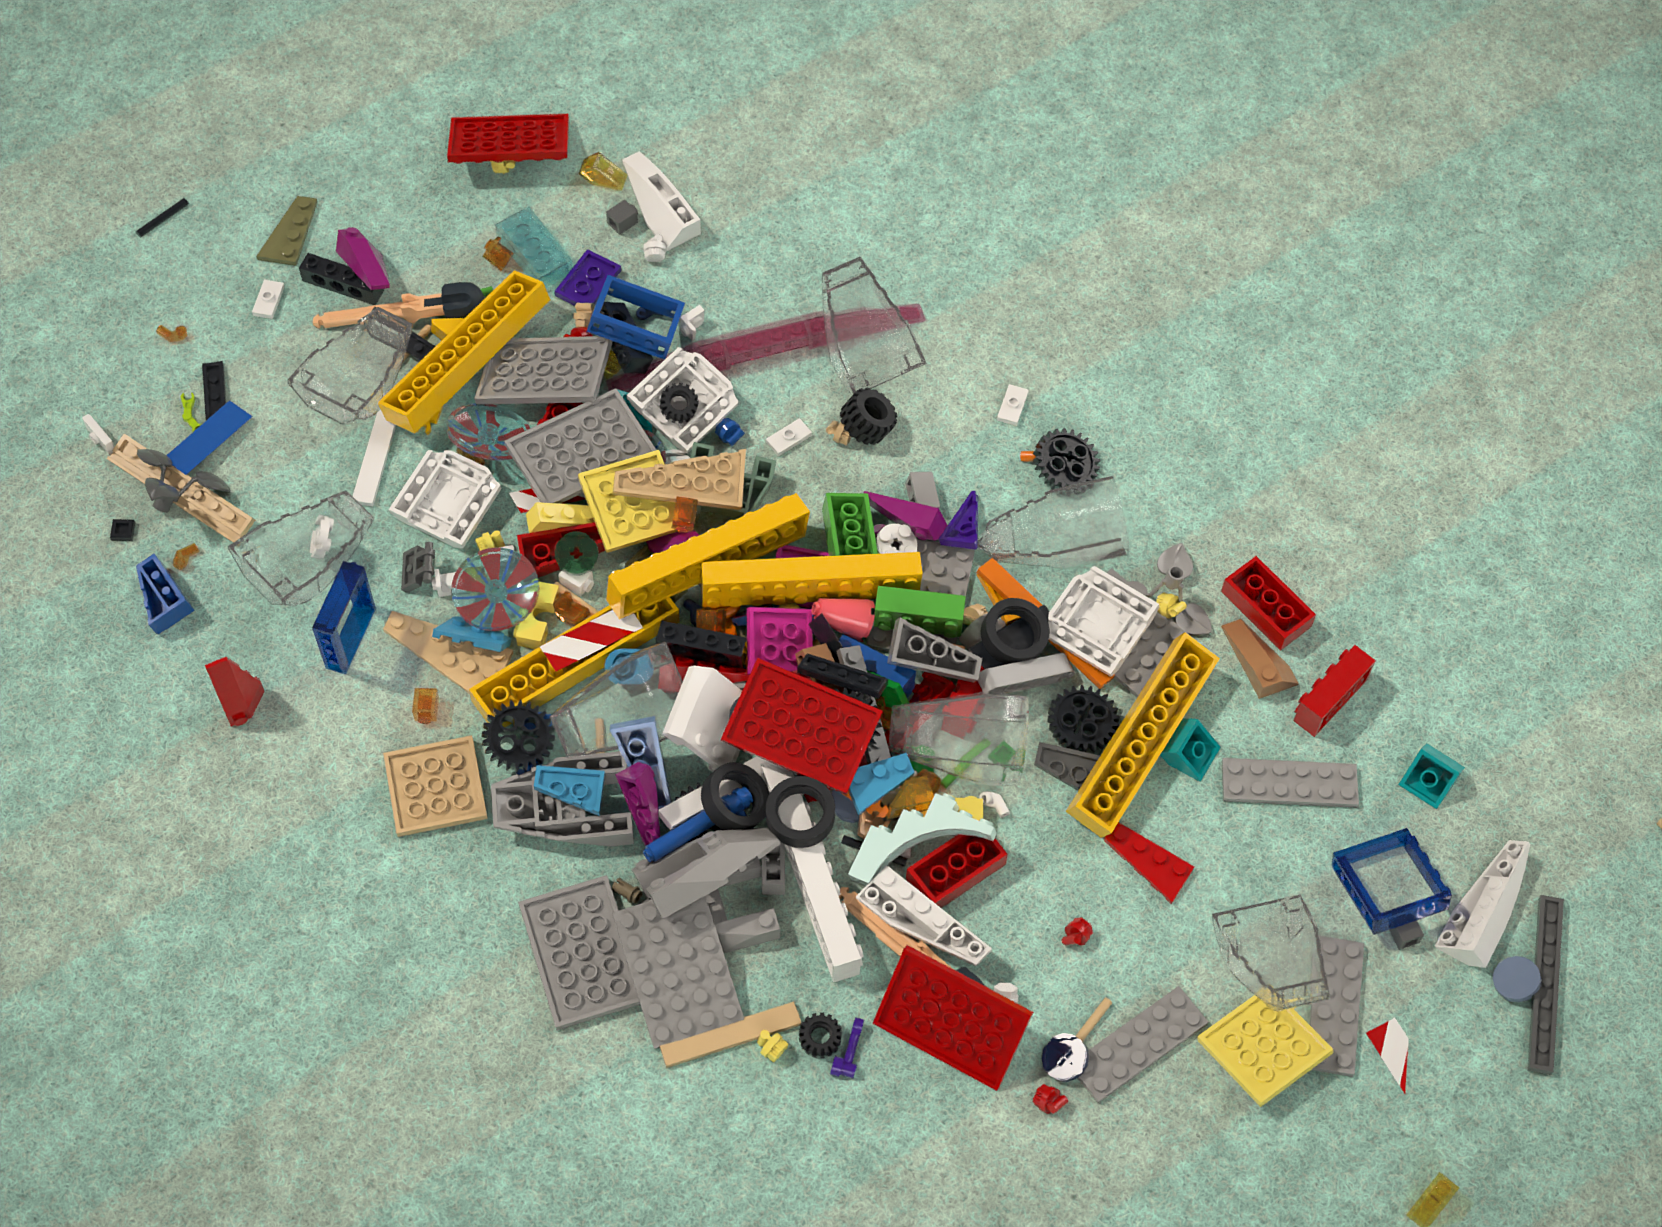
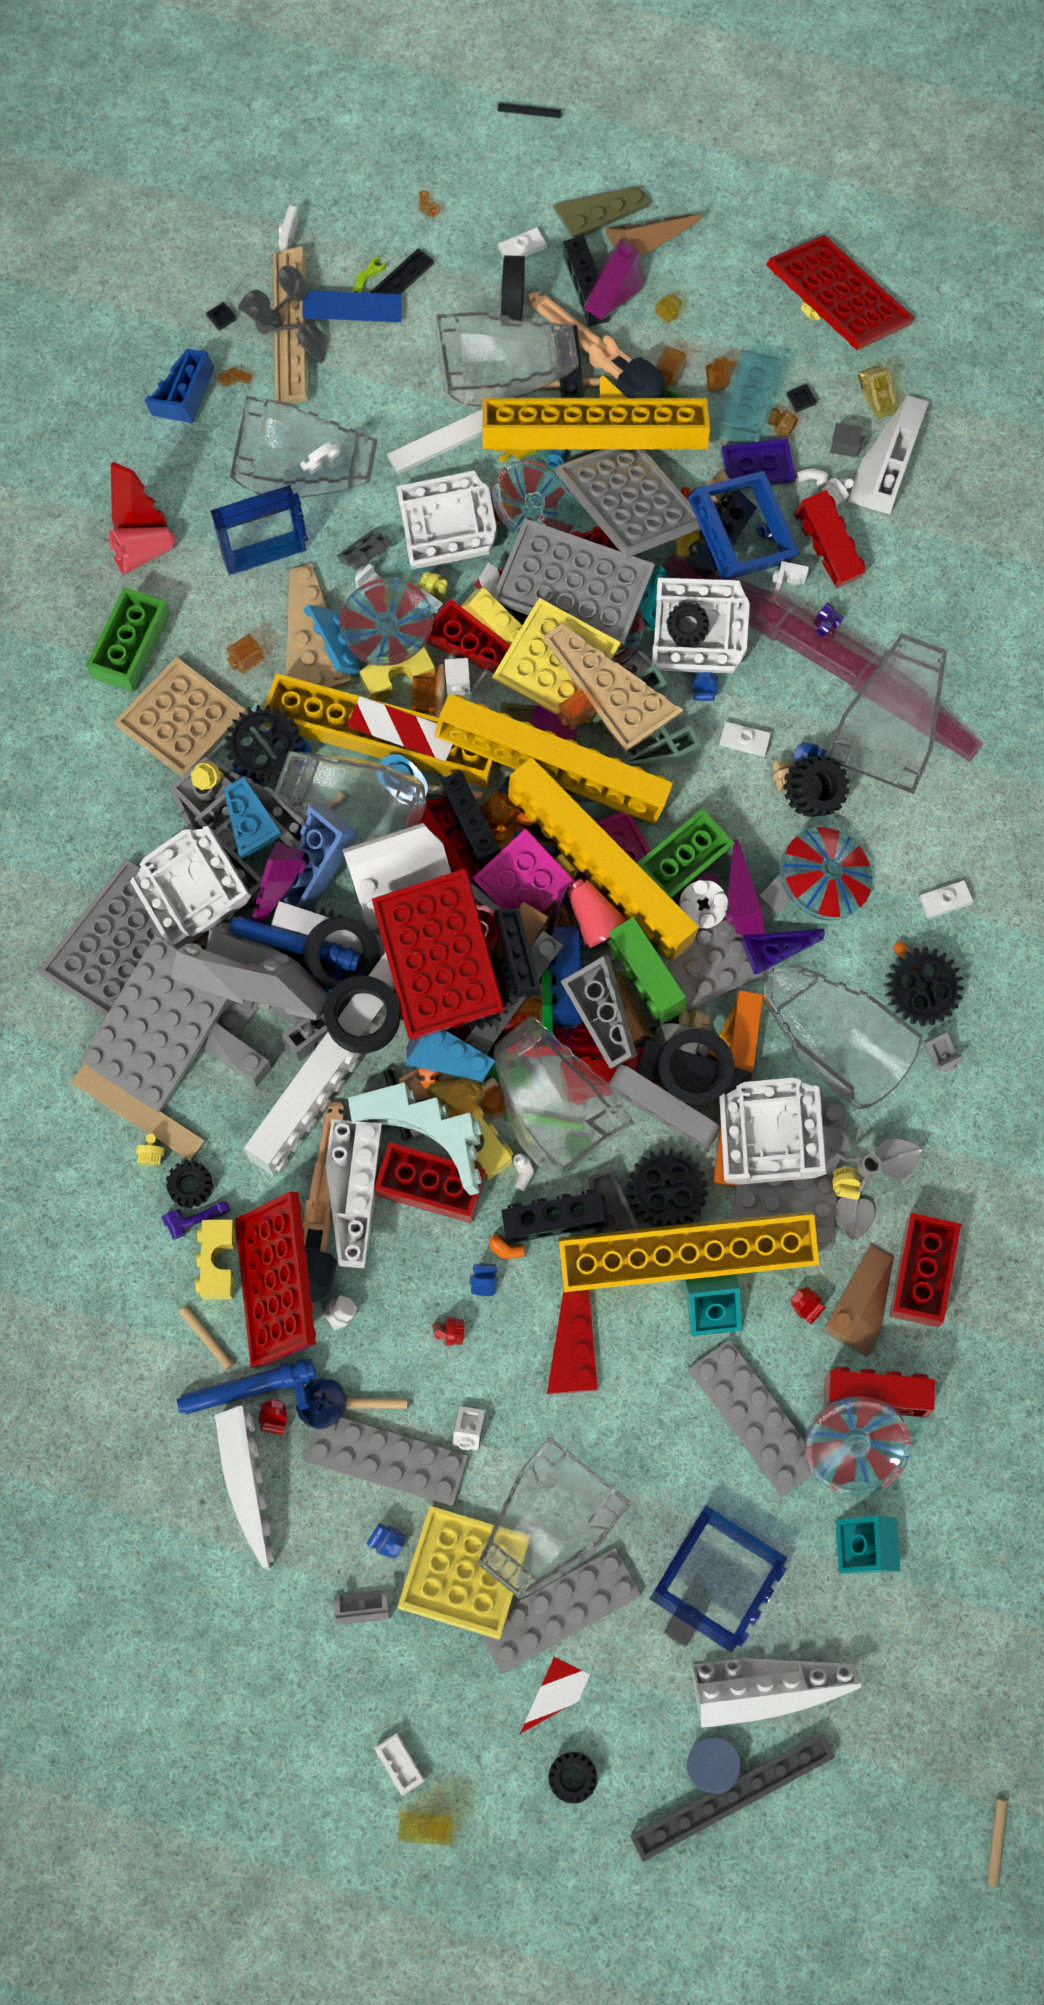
camera: 55 degrees right, 10 degrees up
clear green plate [555,531,598,576] -> none
none -> bright green brick [86,587,170,692]
none -> coral cone [109,527,175,574]
none -> white wedge [130,826,251,949]
none -> blue cylinder [176,1358,316,1415]
none -> tan bar [179,1306,234,1370]
none -> light yellow piece [190,761,223,790]
none -> light yellow arch [195,1220,235,1300]
none -> white wedge [215,1406,275,1570]
none -> light grey hinge [334,1589,390,1625]
none -> blue piece [367,1523,406,1558]
none -> white plate [374,1733,425,1796]
none -> white bracket [453,1406,485,1450]
none -> blue piece [469,1264,498,1296]
none -> orange arm [489,1234,525,1259]
none -> black tyre [501,255,525,325]
none -> black brick [501,1189,608,1244]
none -> dark azure pin [547,449,567,469]
none -> black tyre [548,1752,598,1804]
none -> medium nougat wedge [605,214,702,255]
none -> clear yellow piece [655,294,682,324]
none -> clear orange brick [656,346,687,386]
none -> clear orange piece [768,408,798,437]
none -> dish [780,827,872,921]
none -> black tile [786,384,817,413]
none -> red piece [791,1287,826,1324]
none -> red wedge [793,490,866,589]
none -> blue piece [793,742,827,762]
none -> white arm [795,468,829,487]
none -> clear light blue dish [805,1397,911,1495]
none -> dark purple brick [815,602,844,638]
none -> light grey bracket [923,1031,963,1072]

